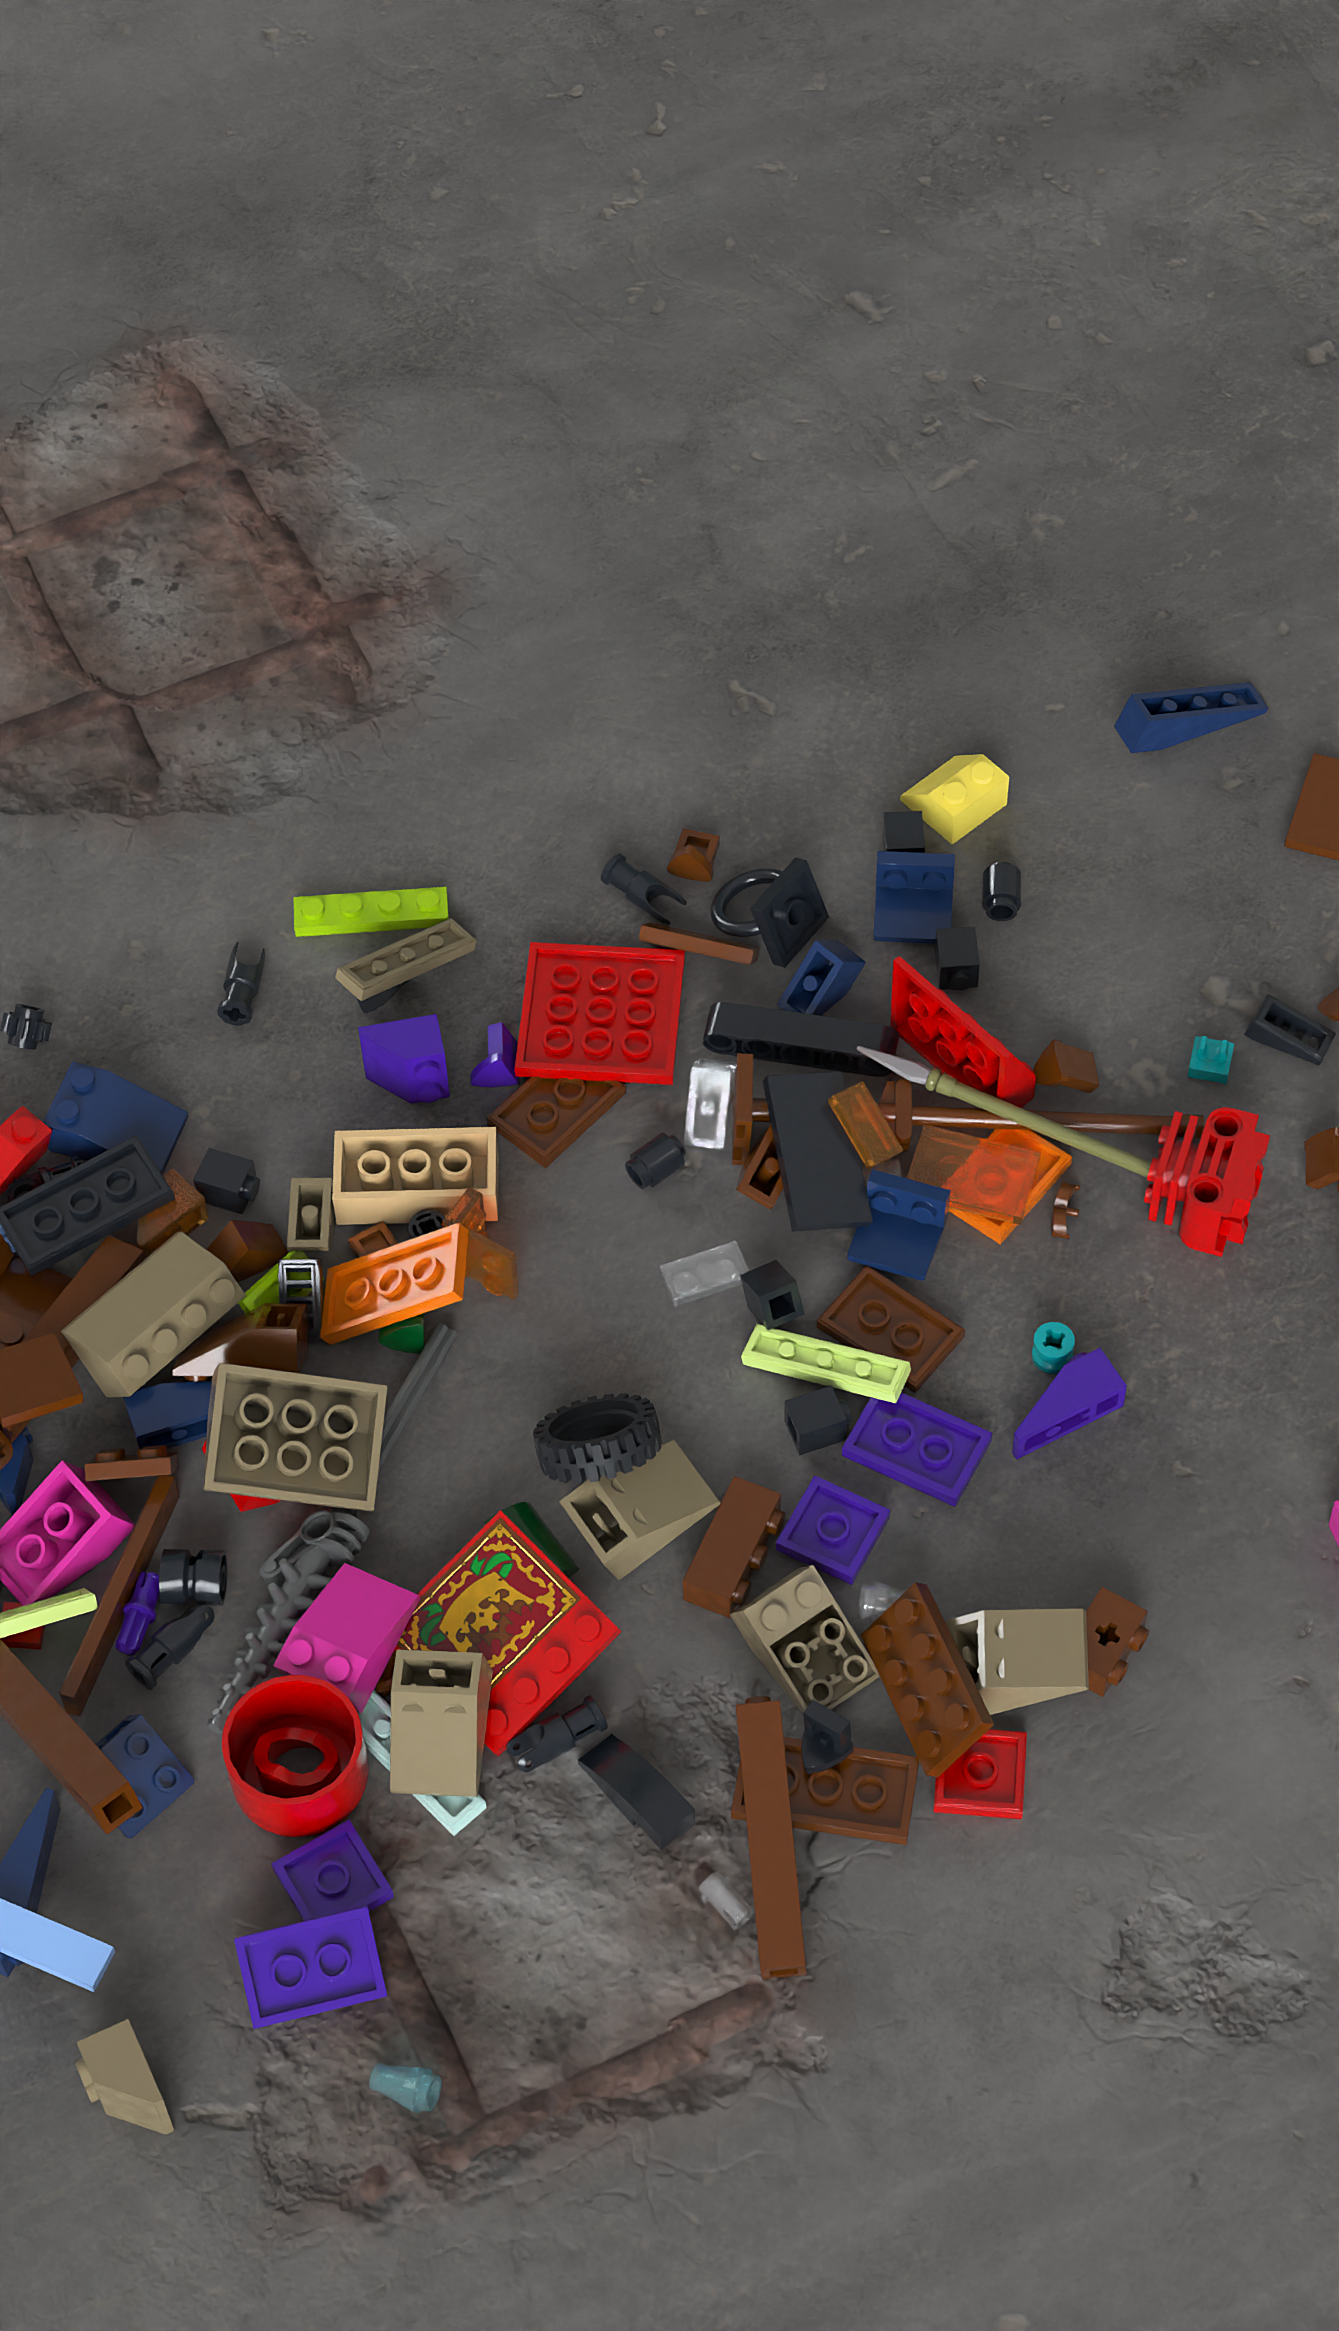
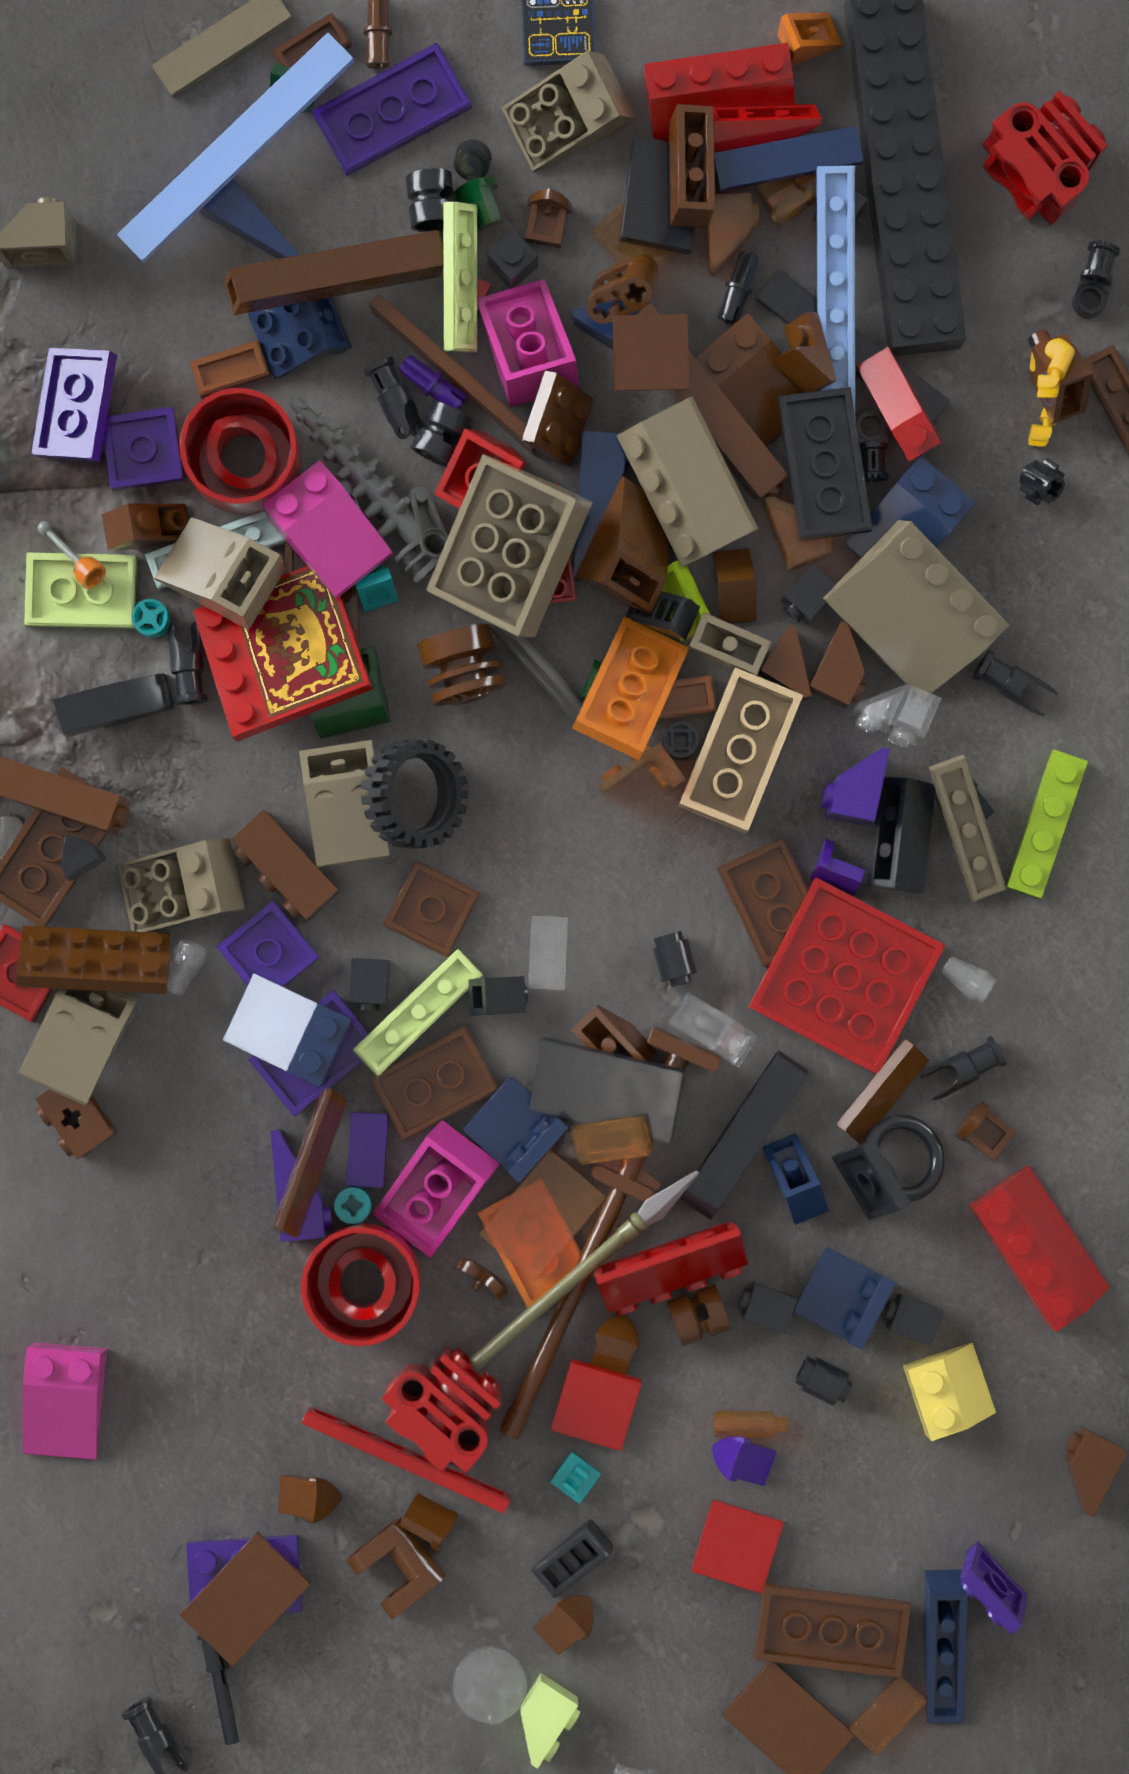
camera: 105 degrees right, 30 degrees up
none -> yellowish green tile [24,553,137,629]
none -> orange hinge [37,521,106,589]
none -> reddish brown slope [101,503,188,550]
none -> teal wheel [132,599,172,639]
none -> dark orange tile [189,340,270,398]
none -> slope [223,973,354,1087]
none -> reddish brown slope [272,1087,347,1238]
none -> red piece [301,1223,422,1346]
none -> red tile [301,1406,510,1514]
none -> dark purple tile [347,1112,388,1188]
none -> teal tile [355,564,399,612]
none -> dark pink slope [373,1120,500,1258]
none -> reddish brown tile [383,860,481,958]
none -> reddish brown wheel [417,624,506,706]
none -> red slope [434,429,526,509]
none -> red tile [551,1359,642,1451]
none -> reddish brown wheel [667,1284,731,1347]
none -> red tile [691,1499,784,1594]
none -> dark purple tile [712,1436,777,1486]
none -> clear orange cylinder [713,1410,787,1438]
none -> reddish brown plate [754,1583,911,1678]
none -> reddish brown slope [759,625,812,702]
none -> reddish brown slope [809,621,867,709]
none -> dark tan slope [823,520,1009,700]
none -> clear slope [849,684,942,748]
none -> clear orange tile [849,1677,927,1756]
none -> black brick [867,777,936,893]
none -> clear cone [941,955,998,1005]
none -> dark purple plate [960,1541,1028,1634]
none -> red slope [967,1165,1110,1332]
none -> reddish brown slope [1065,1426,1128,1518]

